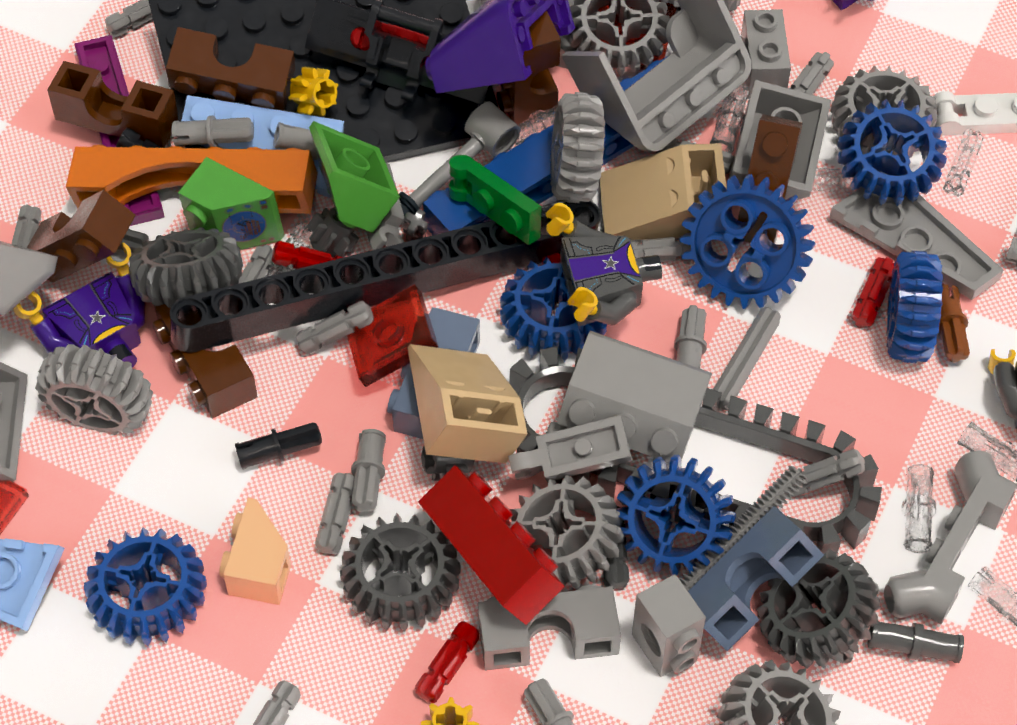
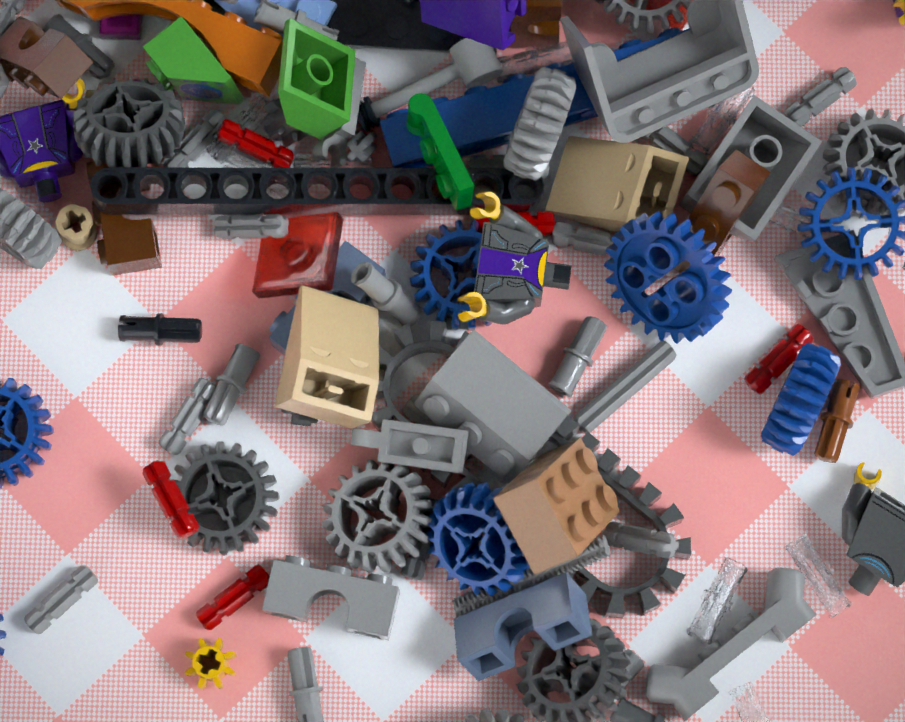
camera: 25 degrees right, 20 degrees up
light nougat slope [219,497,291,605] -> none
red brick [418,465,565,625] -> none
light grey brick [631,574,706,677] -> none
light grey brick [741,9,791,99] -> none
none -> tan bush [55,204,98,251]
none -> red axle [142,460,199,539]
none -> light grey pin [351,262,422,327]
none -> medium nougat brick [493,437,620,575]

